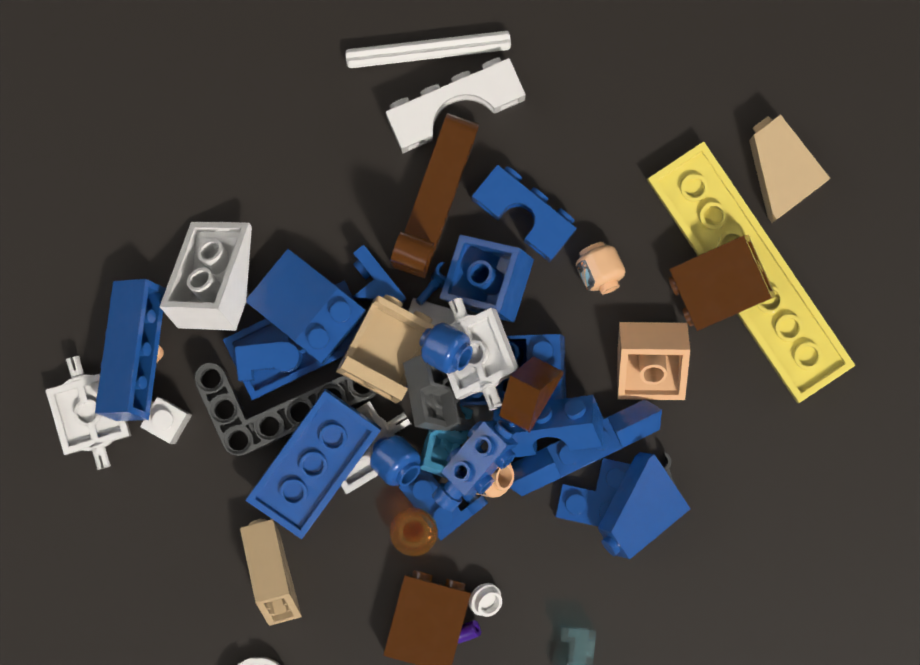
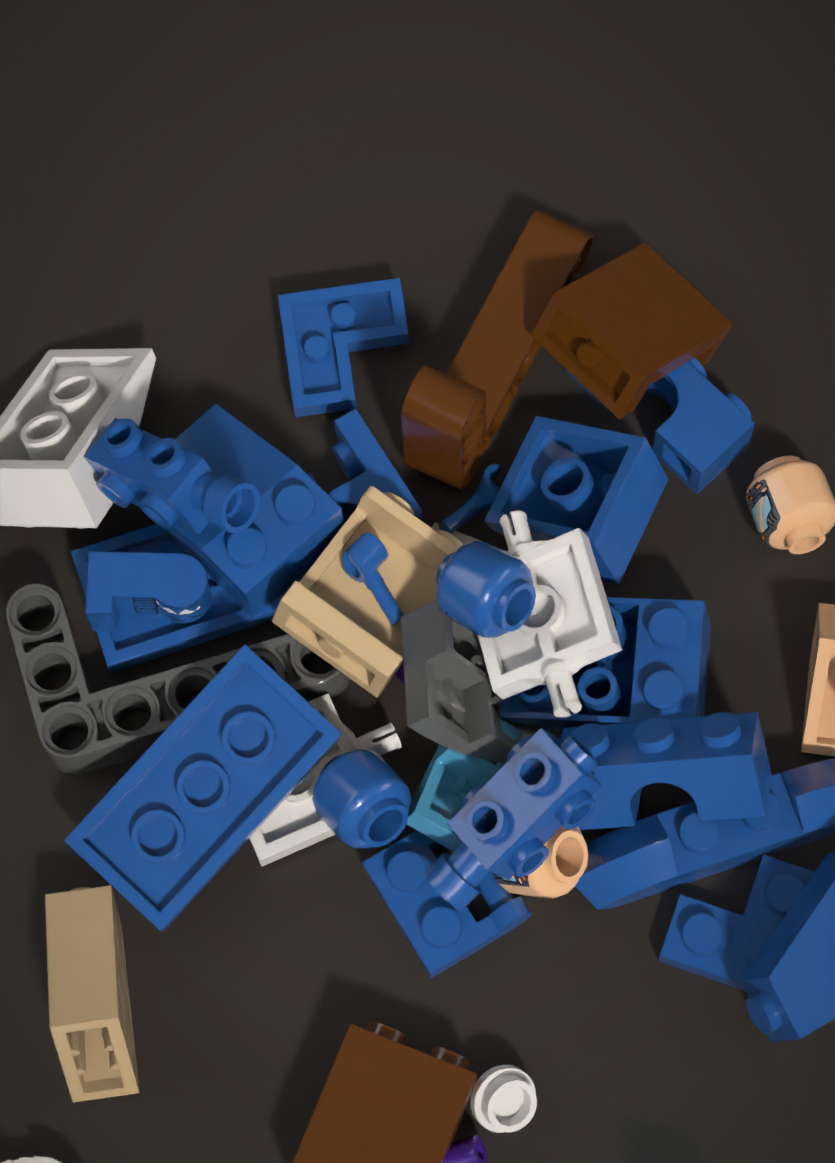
camera: 10 degrees right, 15 degrees down
white axle [346,31,511,68] -> none
white arch [386,57,526,154] -> none
clear orange brick [390,508,438,556] -> none
reddish brown slope [499,356,564,432] -> none
none -> blue brick [84,418,260,535]
none -> blue plate [278,278,409,417]
none -> blue hand [341,532,404,626]
none -> reddish brown panel [531,242,733,419]

